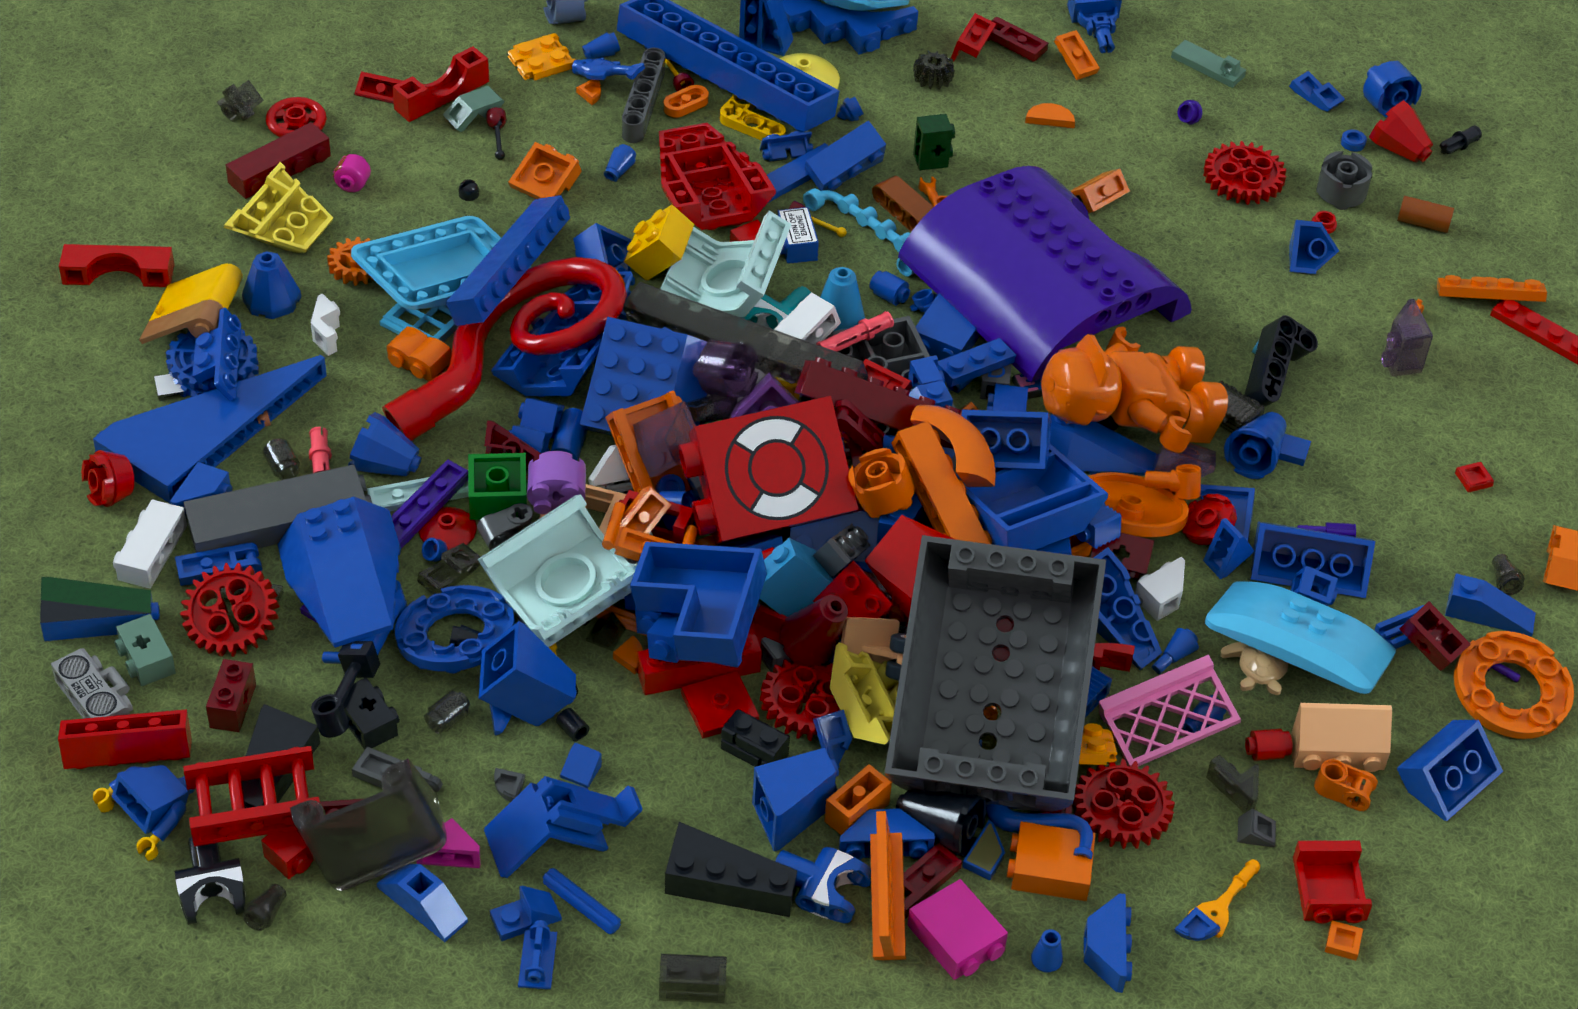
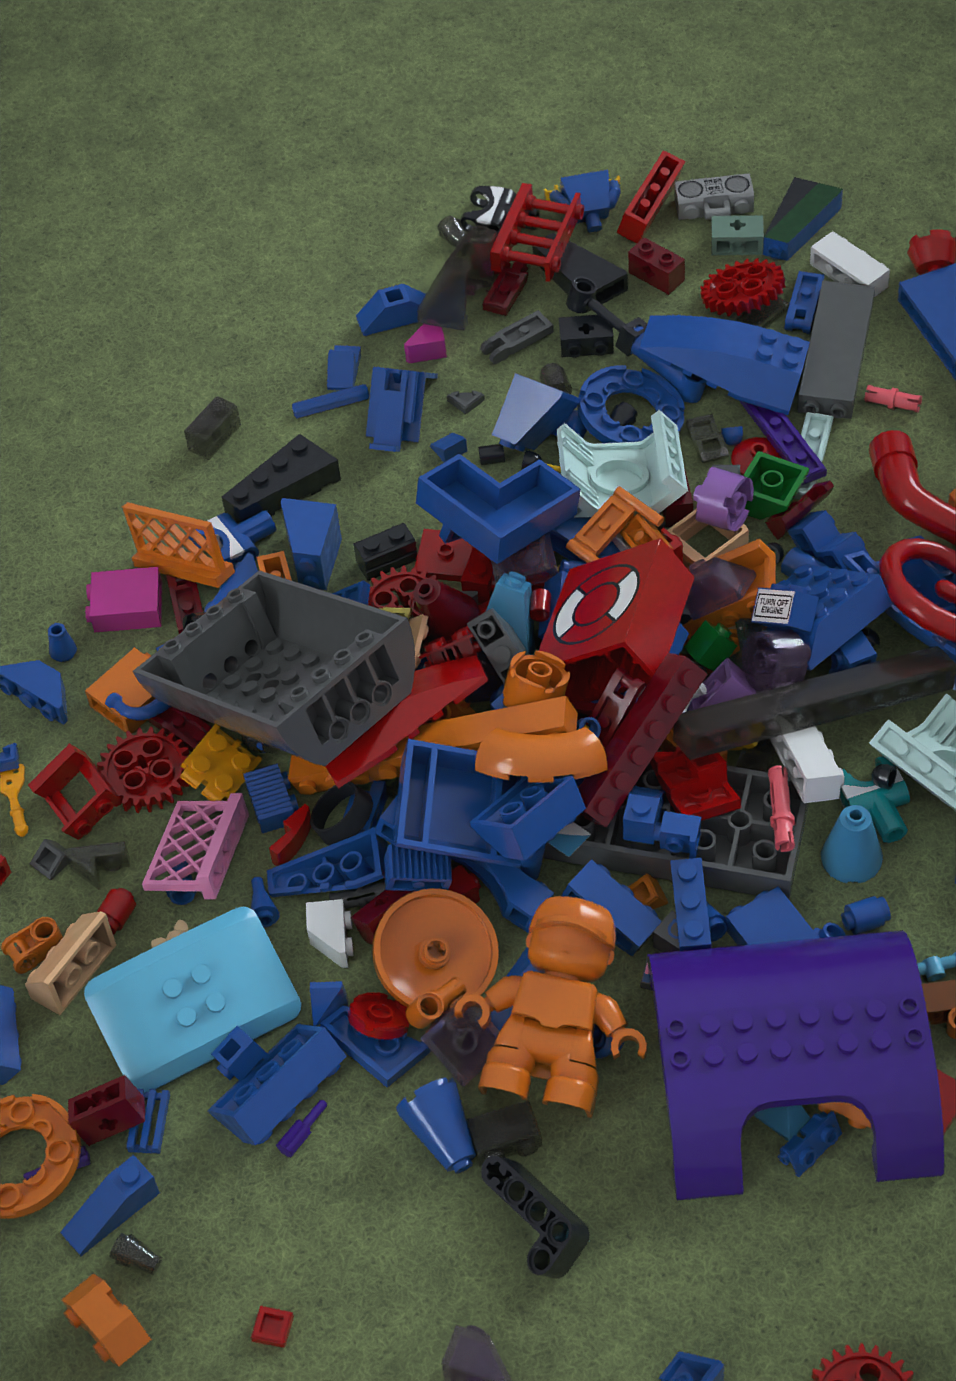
camera: 130 degrees right, 5 degrees up
blue slope [170,462,233,516] -> none
clear smoke brick [263,439,300,480] -> none
blue cone [348,412,422,476] -> none
blue hinge [518,920,557,989] -> none
orange panel [1070,168,1130,213] -> none
blue tile [1279,434,1311,466] -> none
none -> red panel [28,743,121,840]
none -> brick [751,584,819,632]
none -> black hinge [871,764,897,790]

